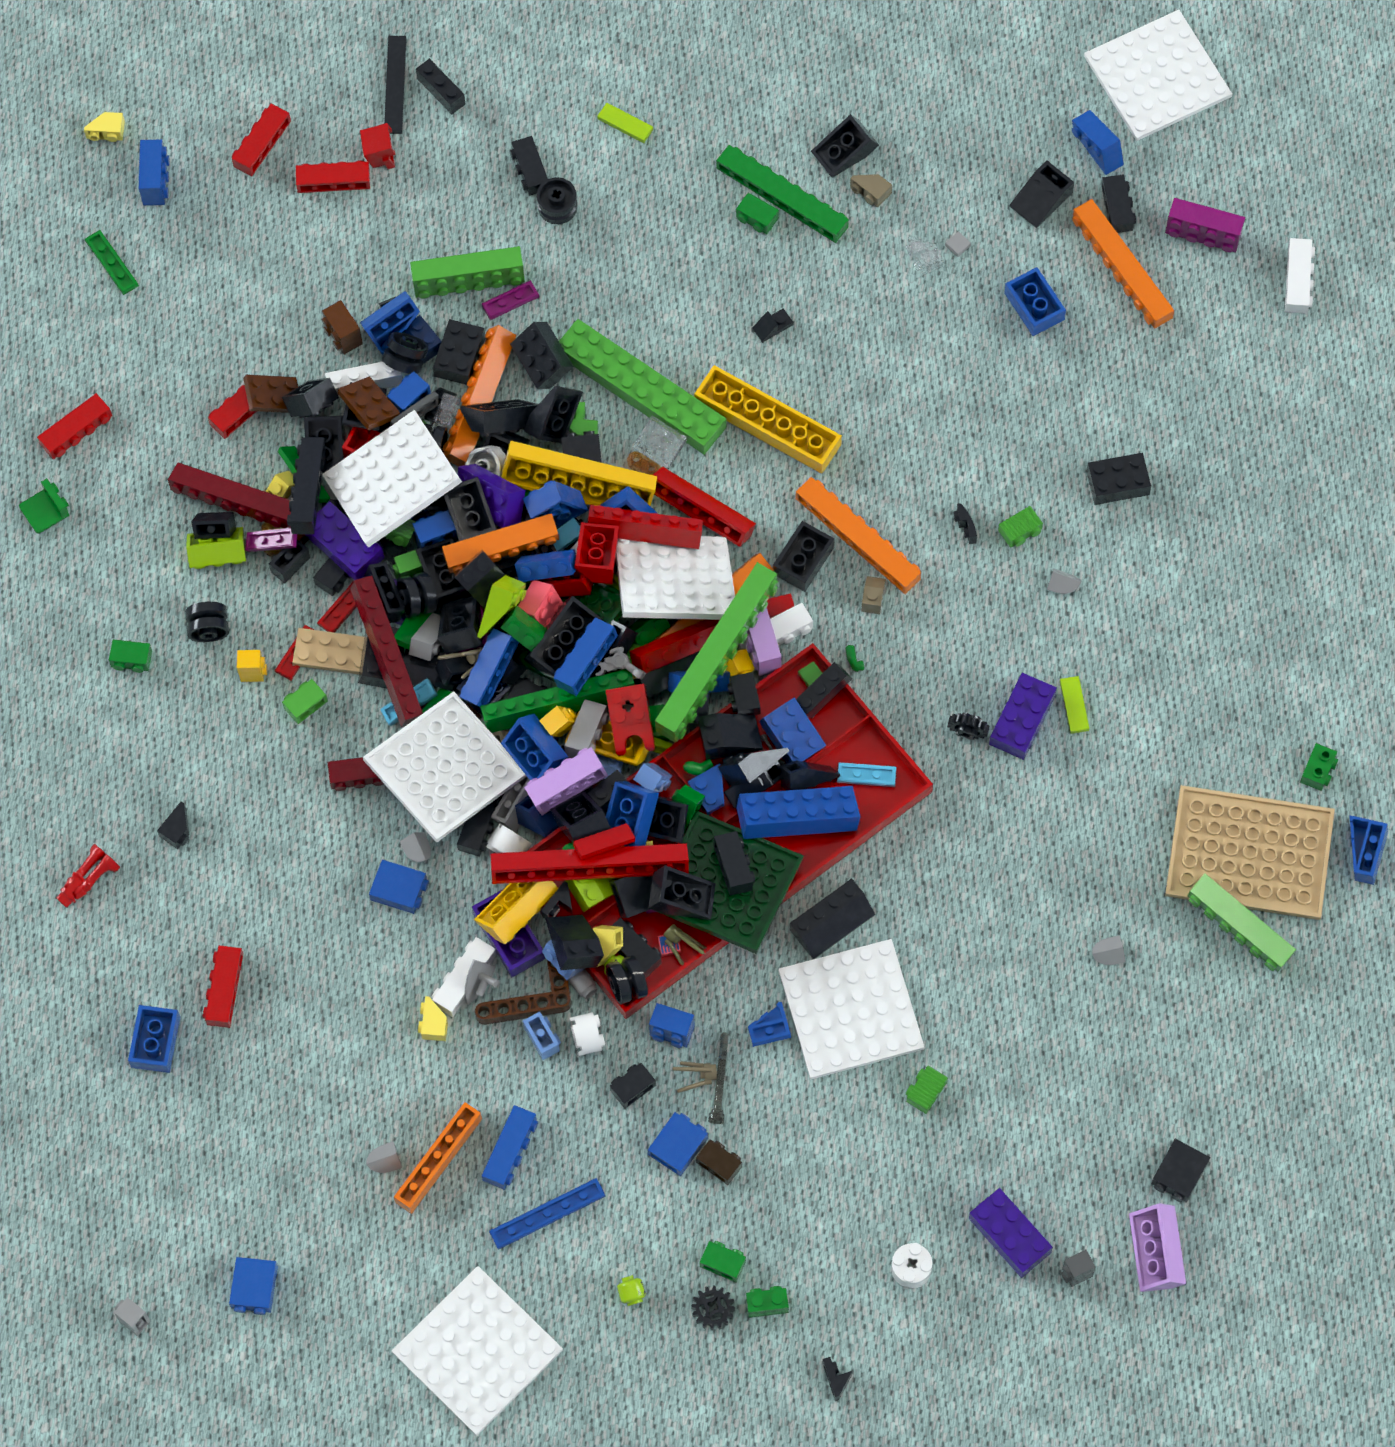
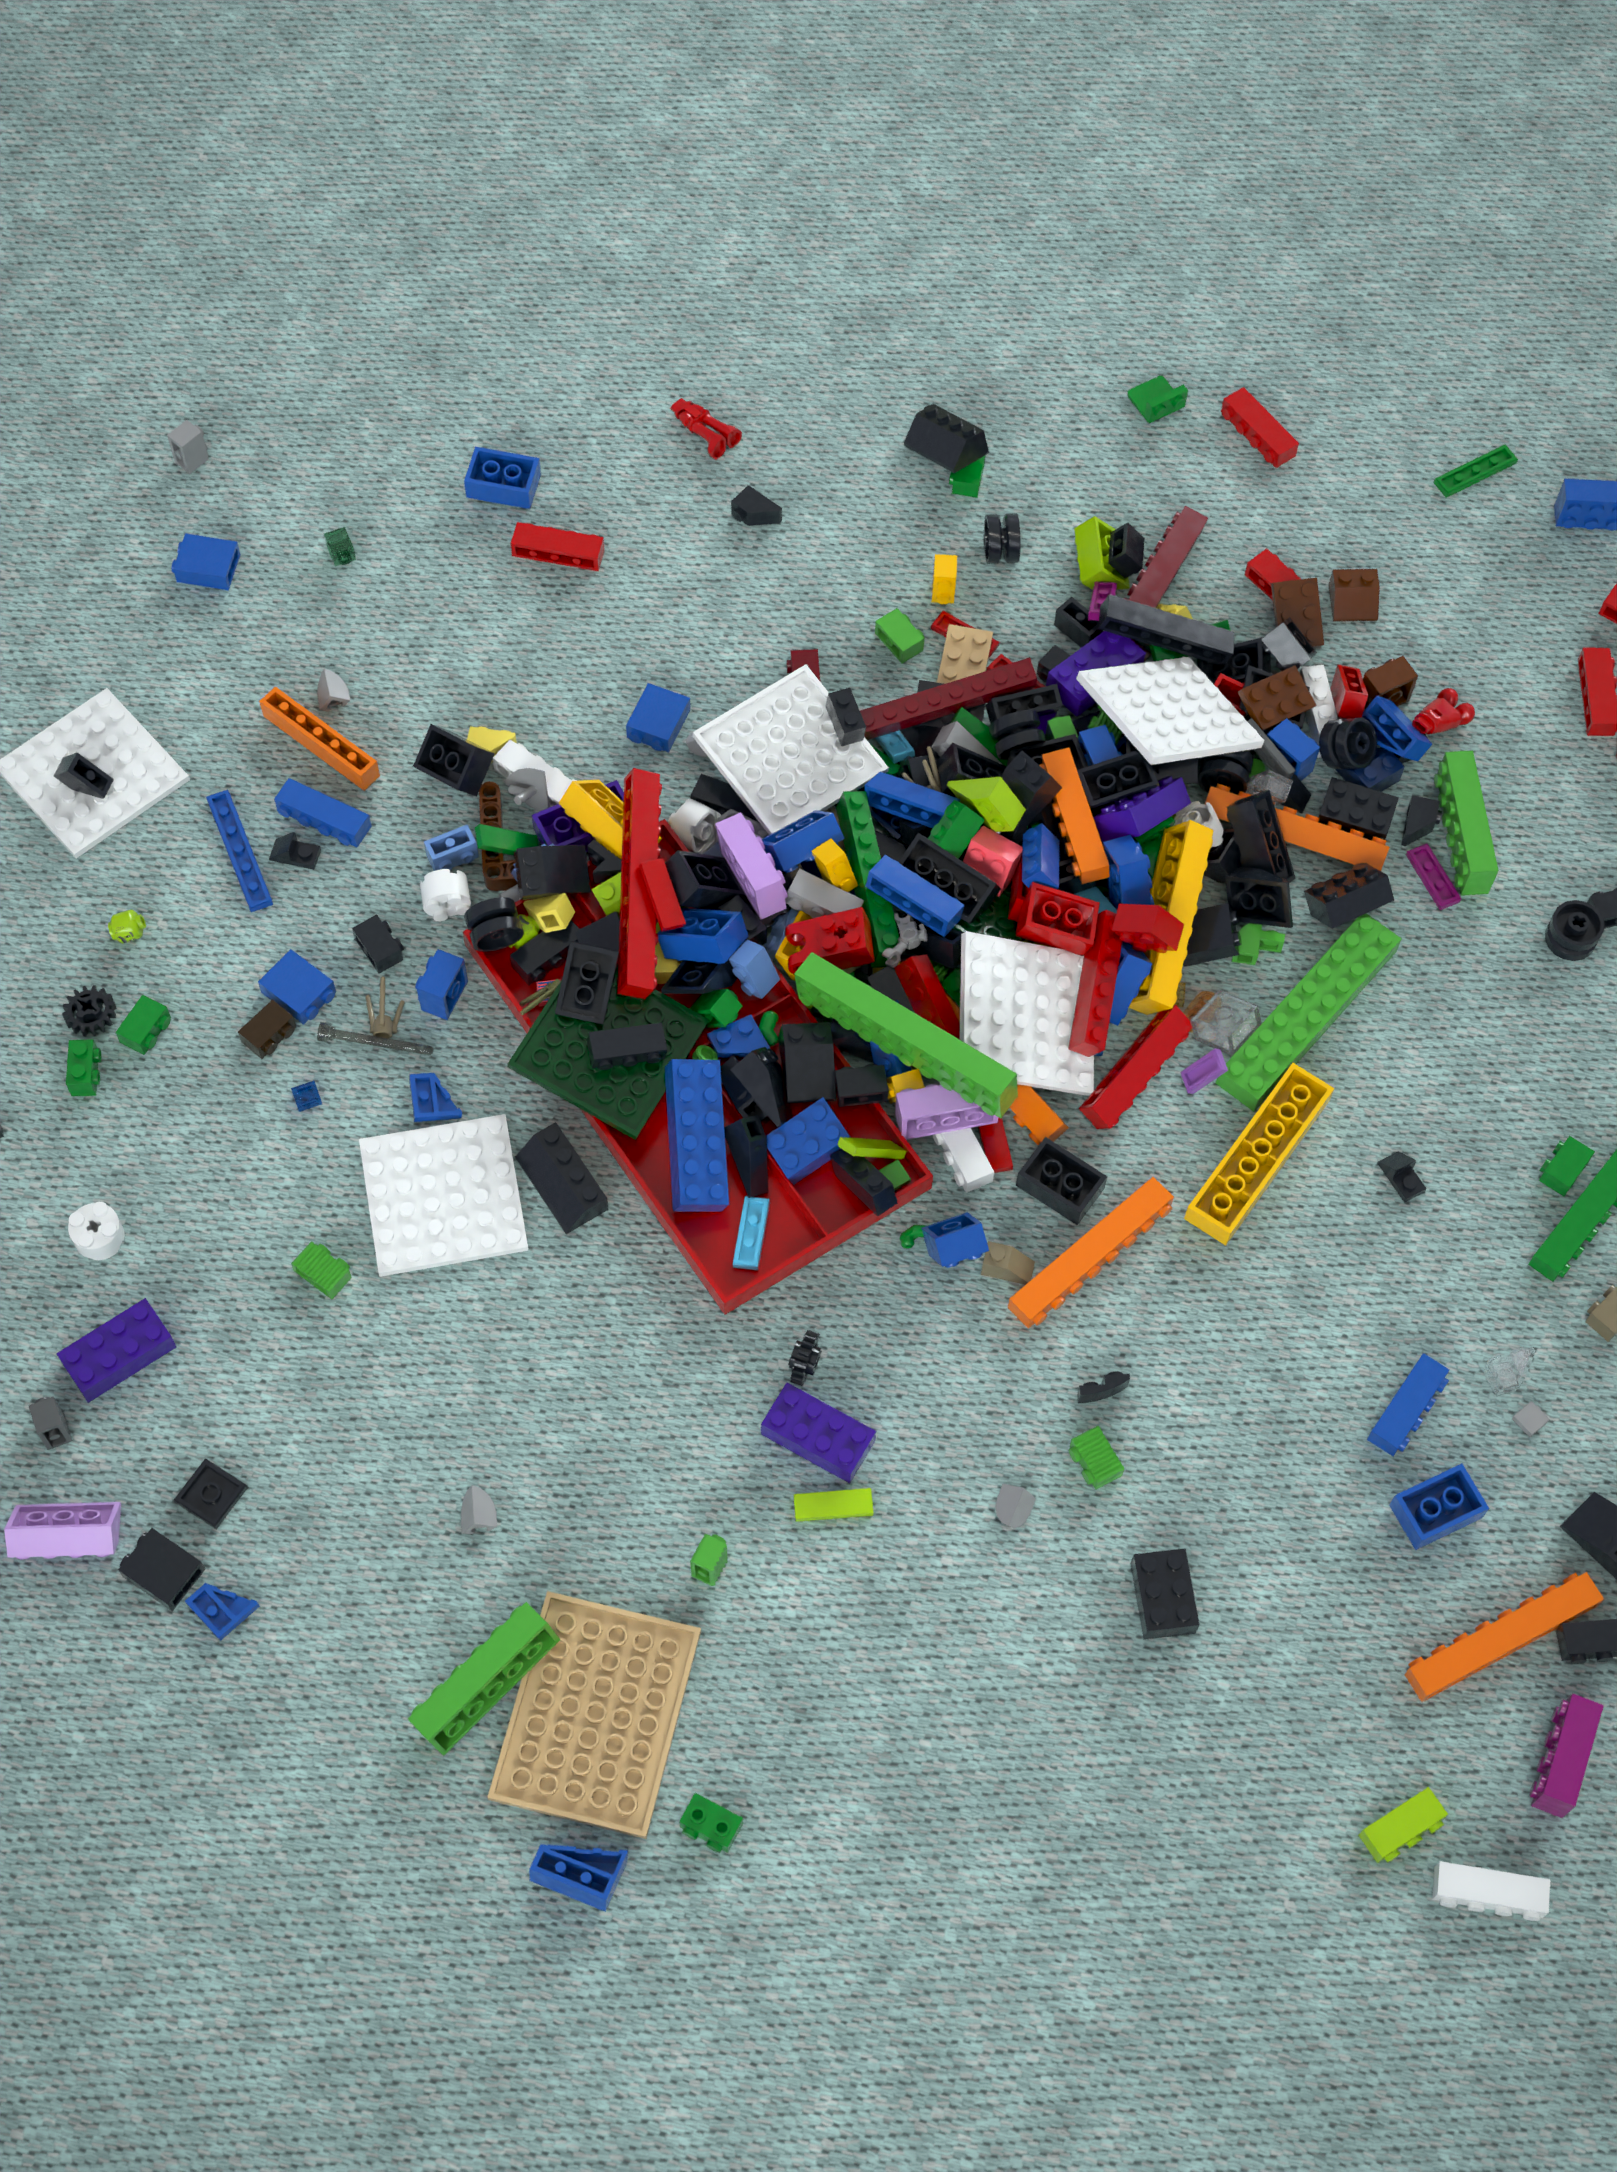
camera: 90 degrees right, 5 degrees down
none -> black slope [54,752,114,799]
none -> black tile [174,1458,248,1530]
none -> blue wing [185,1583,260,1641]
none -> black slope [269,832,321,870]
none -> clear blue tile [291,1081,322,1112]
none -> clear green brick [324,527,356,567]
none -> black brick [413,724,495,797]
none -> green tile [475,824,539,855]
none -> bright green brick [690,1534,728,1586]
none -> bright green tile [692,1045,718,1060]
none -> black brick [826,688,866,747]
none -> lime tile [837,1137,906,1159]
none -> black slope [904,404,989,473]
none -> blue brick [921,1212,989,1268]
none -> red brick [1111,904,1184,953]
none -> medium lavender tile [1180,1048,1228,1094]
none -> reddish brown slope [1328,569,1380,622]
none -> red brick [1330,665,1368,719]
none -> lime brick [1358,1787,1448,1863]
none -> blue brick [1367,1353,1450,1457]
none -> black slope [1401,795,1442,846]
none -> red piece [1412,688,1475,734]

